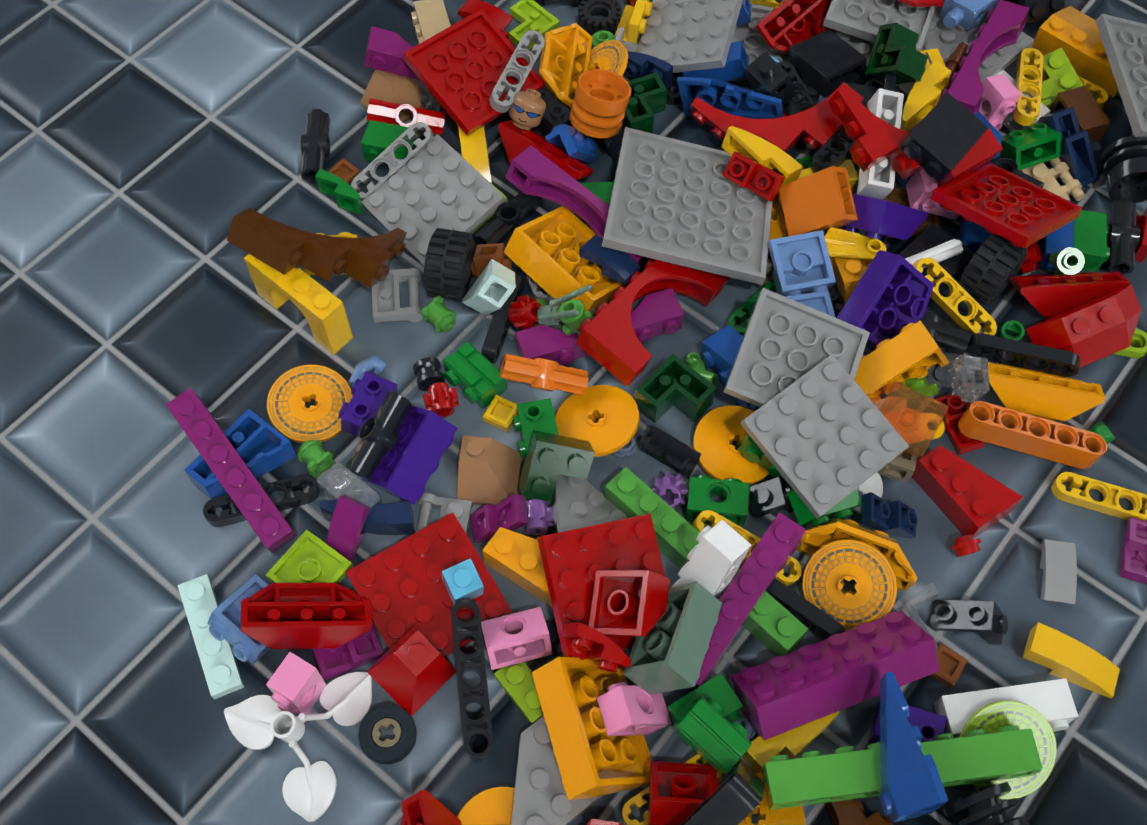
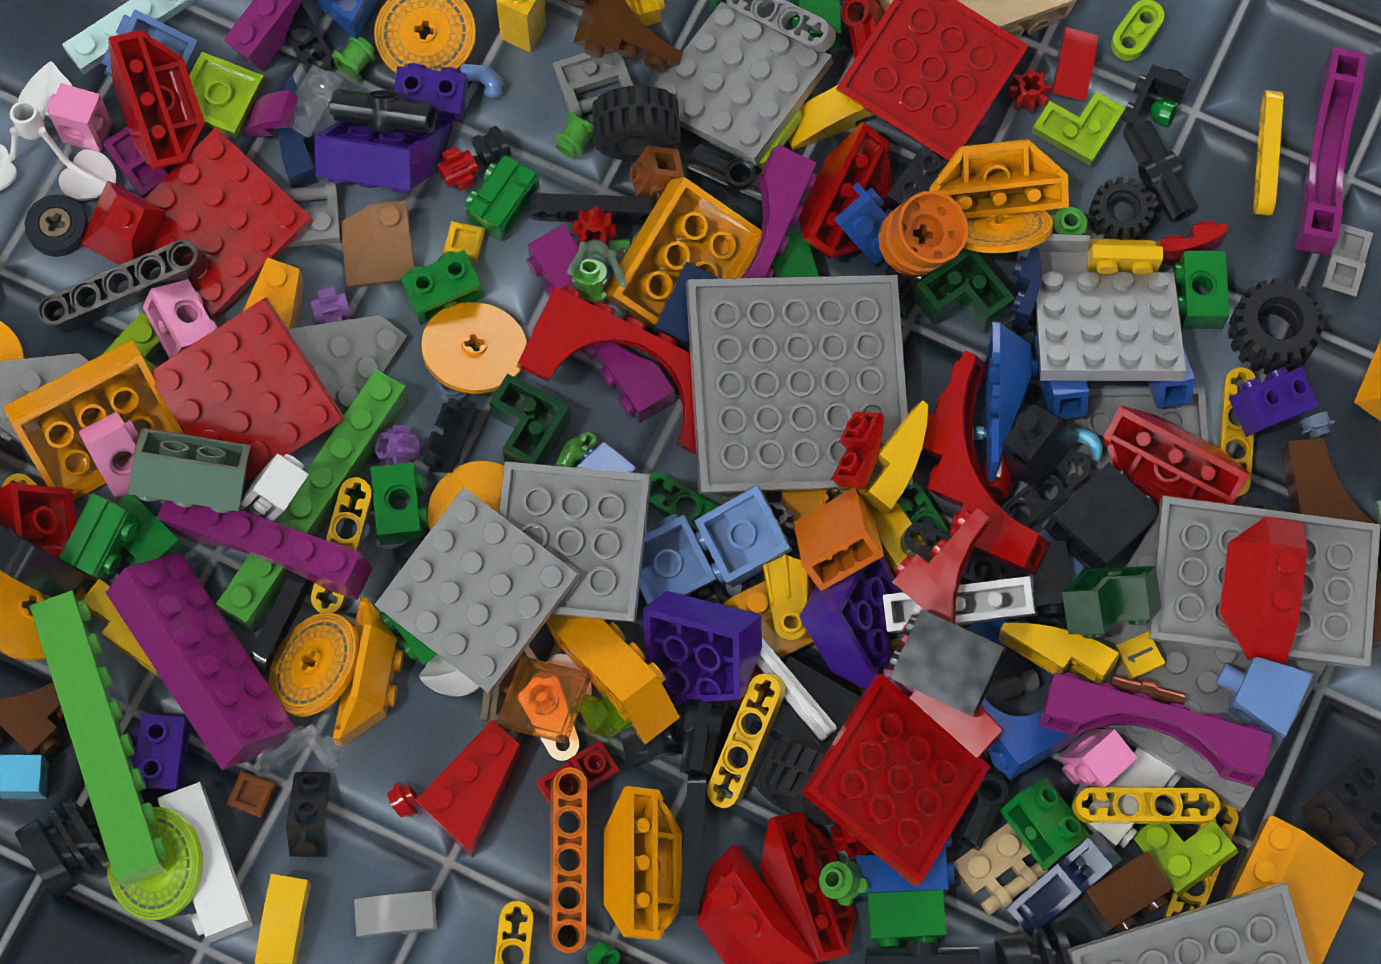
camera: 75 degrees right, 10 degrees up
medium azure brick [442,558,484,604] -> none
light aqua slope [462,259,516,315] -> none
magenta slope [470,494,527,543] -> none
light grey beam [489,30,545,113] -> none
orange piece [500,354,589,395] -> none
medium nougat head [509,89,546,130] -> none
dark green brick [519,430,595,502] -> none
red slope [562,622,631,672] -> none
red slope [589,570,670,637] -> none
dark blue slope [862,492,918,539] -> none
blue wedge [879,671,948,823] -> none
clear brick [948,355,990,402] -> none
green hinge [1000,320,1025,341] -> none

